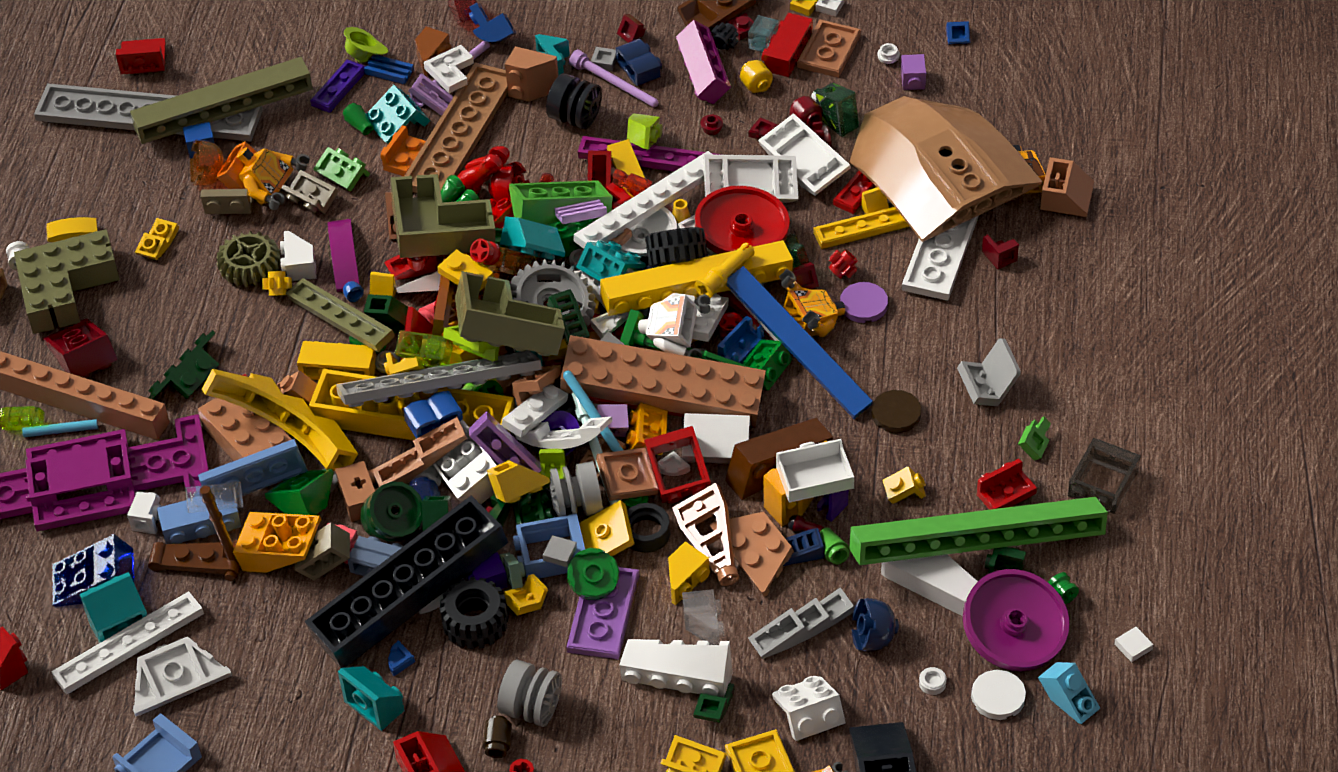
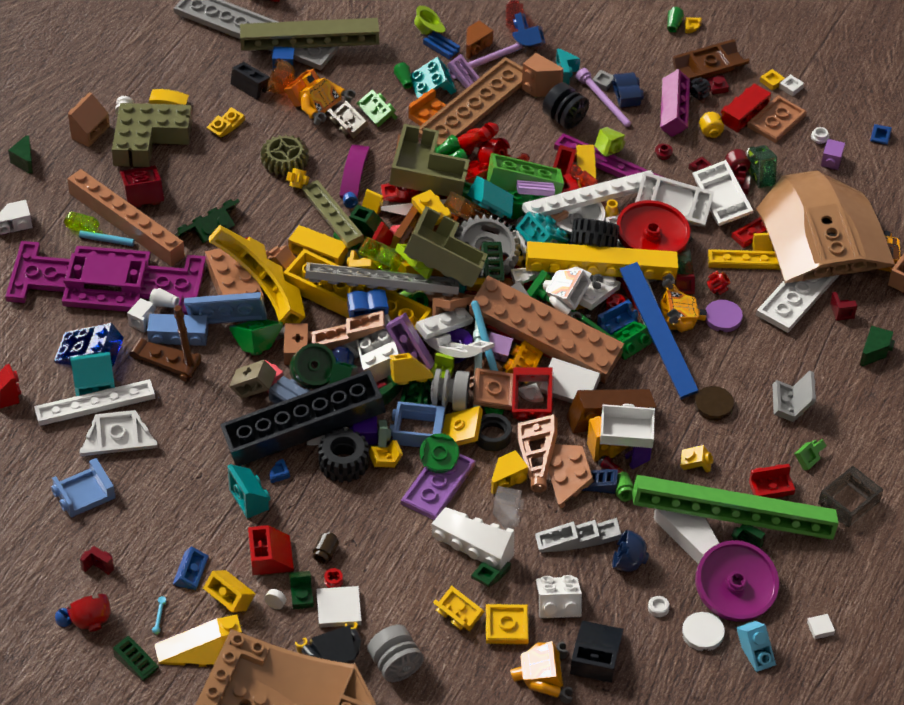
camera: 15 degrees right, 0 degrees up
clear slope [185,481,243,513] -> none
dark tan bracket [200,189,253,214] -> none
light orange slope [233,512,321,573] -> none
white slope [280,231,316,281] -> none
dark purple tile [310,59,365,113] -> none
white plate [424,45,474,93] -> none
red wheel [470,239,501,266] -> none
light grey wheel [497,659,562,727] -> none
light grey tile [543,535,577,567] -> none
dark red tile [616,14,647,43] -> none
yellow pin [695,243,755,298] -> none
clear light blue brick [748,15,779,52] -> none
green wheel [1048,572,1079,605] -> none
none -> white cone [150,288,180,308]
none -> black hinge [230,62,270,99]
none -> dark green slope [860,326,895,366]

